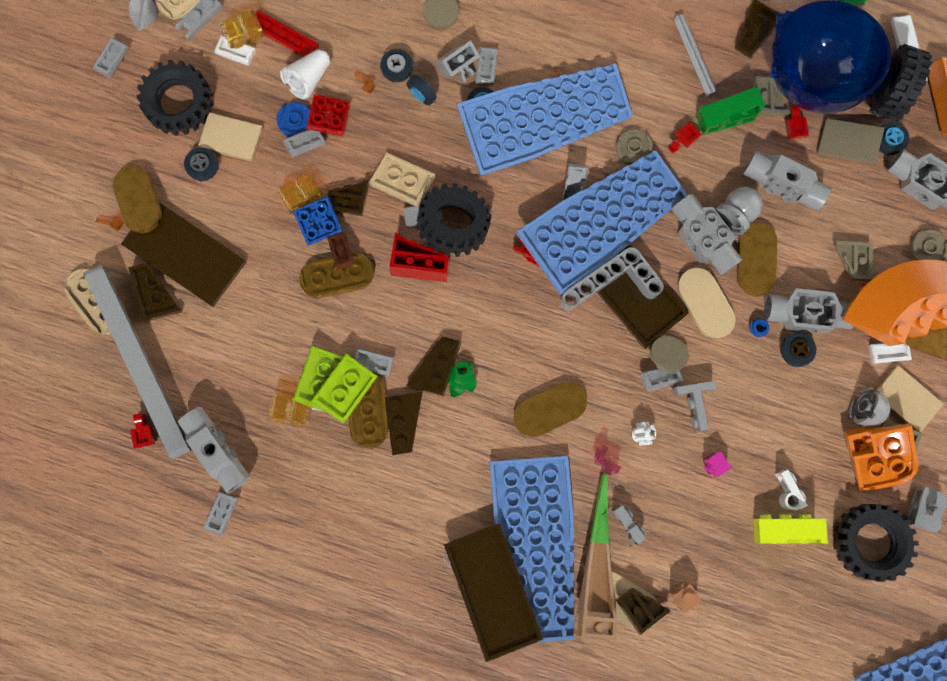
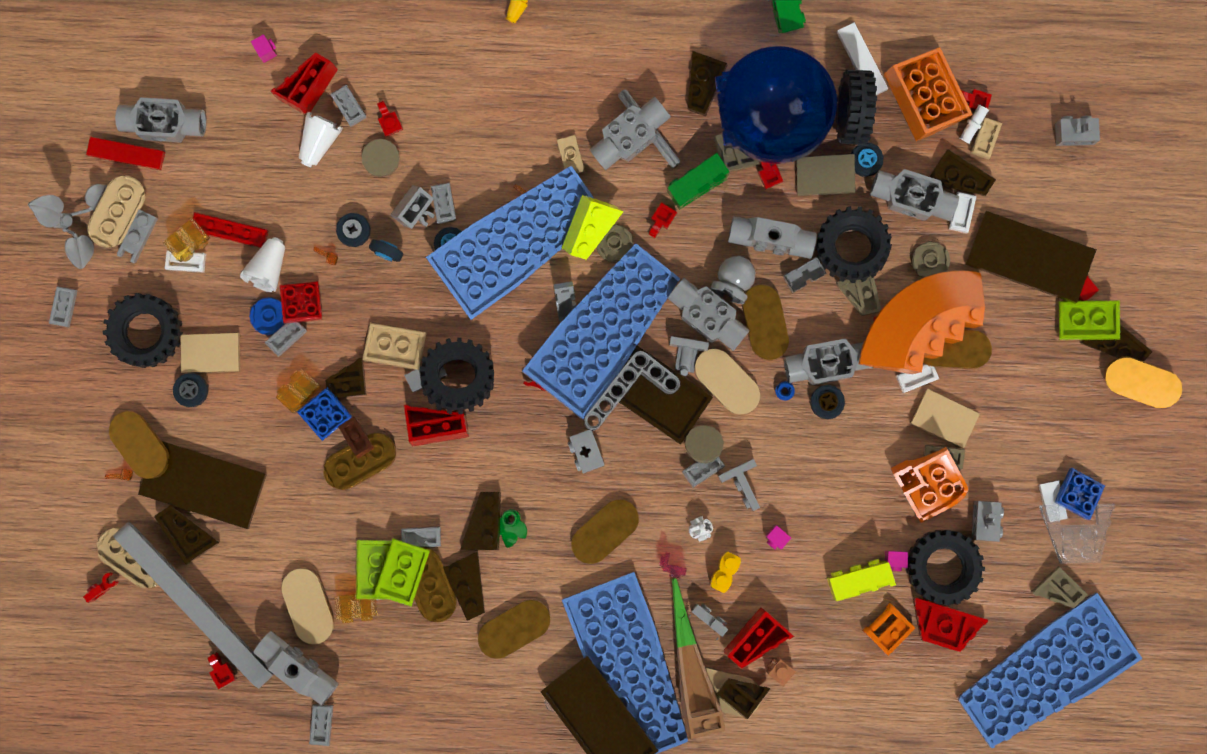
camera: 10 degrees left, 5 degrees up
white plate [775,470,808,510] -> none
light grey cylinder [849,388,890,428] -> none
none -> red plate [83,572,119,603]
none -> tan tile [282,568,334,644]
none -> pearl gold tile [478,600,550,659]
none -> tan plate [557,135,585,174]
none -> neon yellow wedge [562,195,624,260]
none -> light grey brick [567,430,605,474]
none -> light grey brick [589,96,671,170]
none -> light grey piece [669,336,709,376]
none -> yellow brick [710,551,741,593]
none -> red wedge [723,607,795,669]
none -> light grey piece [783,257,827,293]
none -> black tyre [816,206,892,283]
none -> orange plate [862,603,915,656]
none -> dark pink plate [885,551,908,571]
none -> red wing [914,597,988,652]

